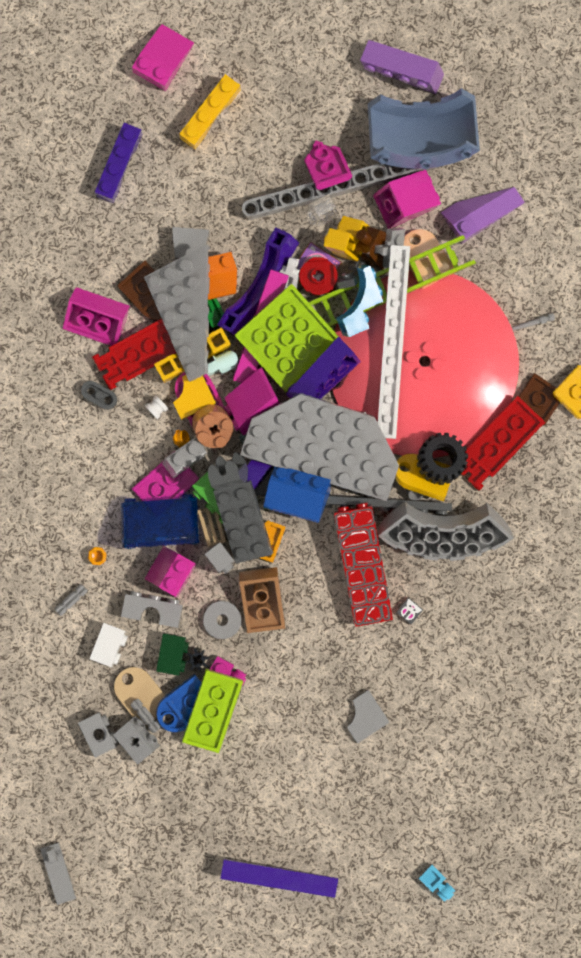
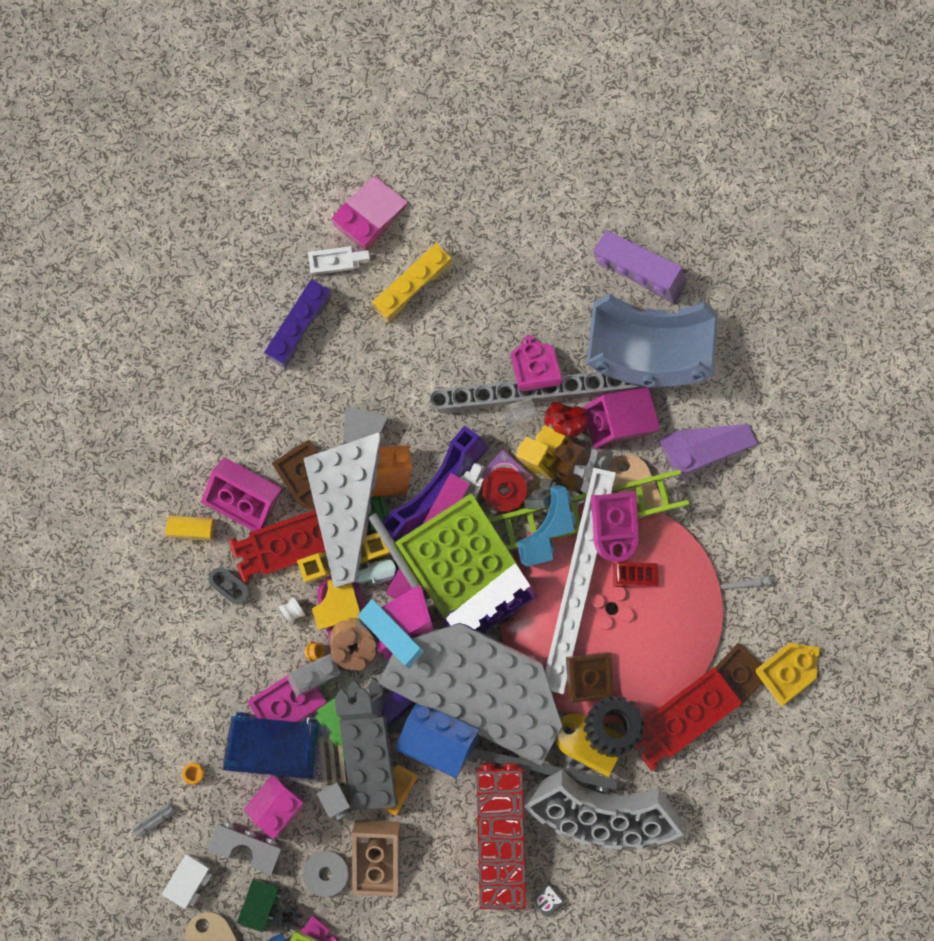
camera: 15 degrees right, 5 degrees down
none -> yellow brick [165,515,215,541]
none -> white hinge [308,246,370,275]
none -> medium azure tile [358,599,424,669]
none -> light grey piece [368,513,424,590]
none -> red plate [544,402,589,436]
none -> reddish brown tile [566,652,613,703]
none -> dark pink tile [591,492,638,562]
none -> red slope [613,562,659,587]

